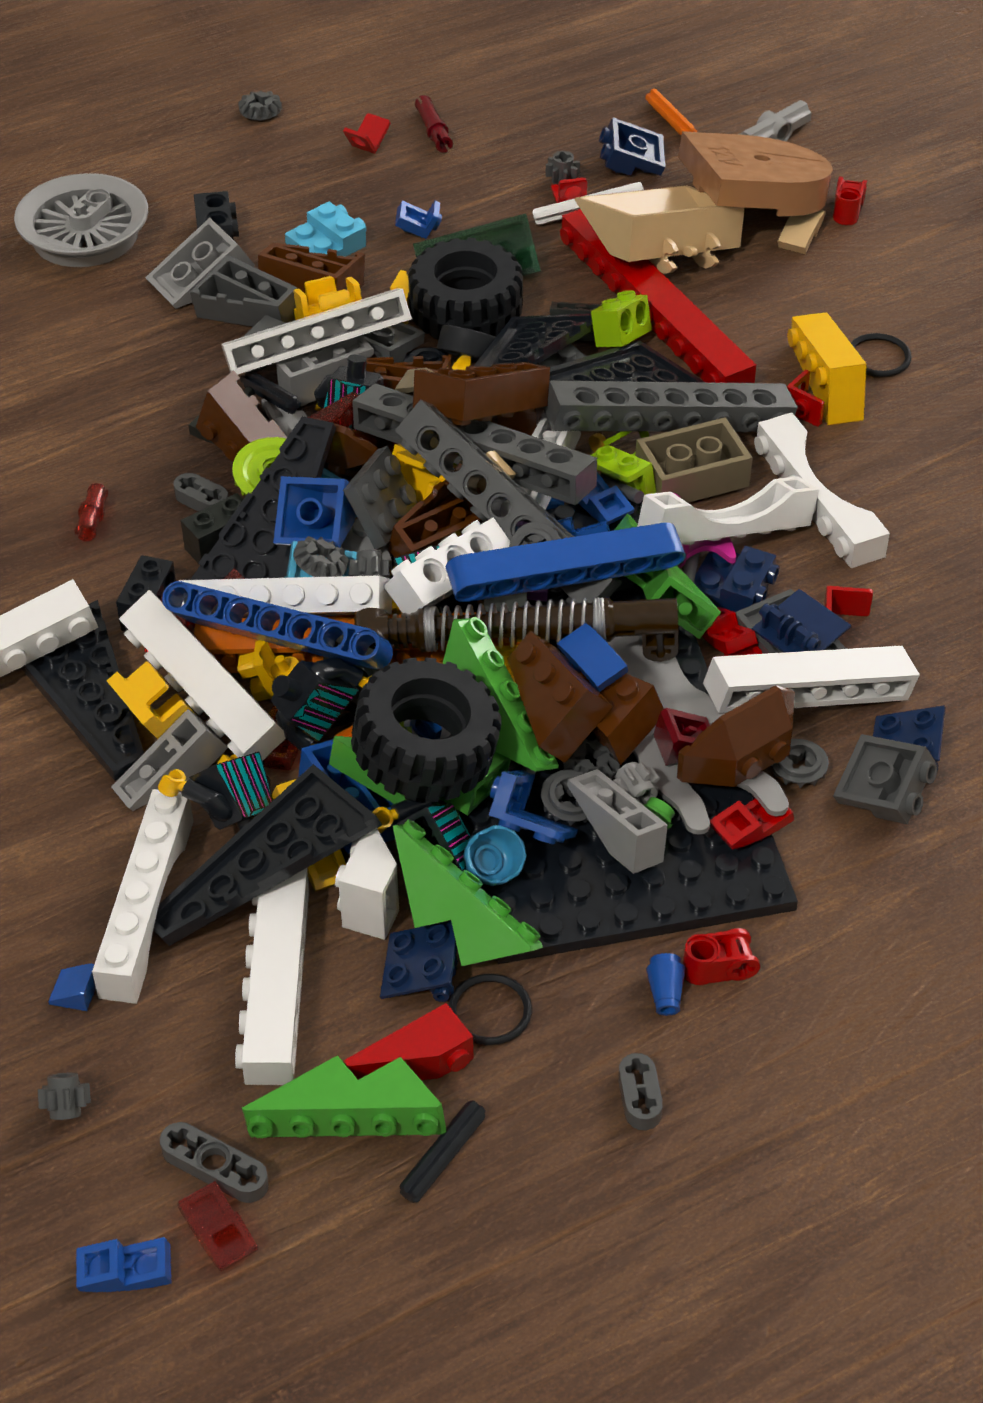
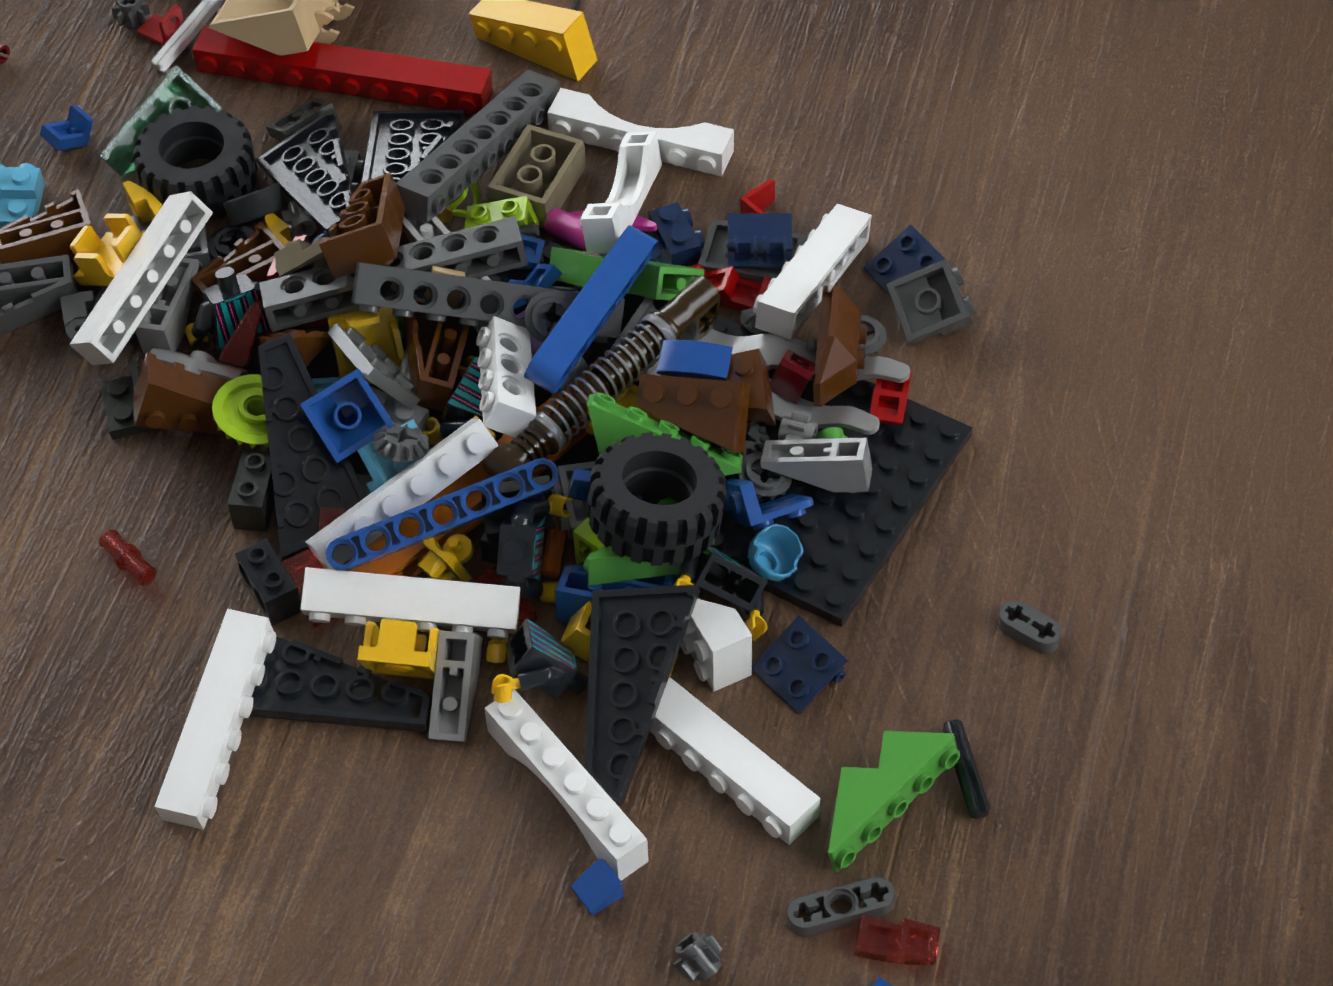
camera: 45 degrees left, 5 degrees up
dark grey beam [173,473,228,512] -> none
black axle [240,370,301,414] -> none
red slope [343,1003,474,1080] -> none
dark grey gear [348,550,390,578] -> none
bright green slope [392,819,543,966] -> none
black tyre [449,974,532,1045] -> none
lime brick [591,290,652,347] -> none
blue cone [646,953,685,1016] -> none
red piece [682,928,761,985] -> none
red bracket [787,369,825,427] -> none

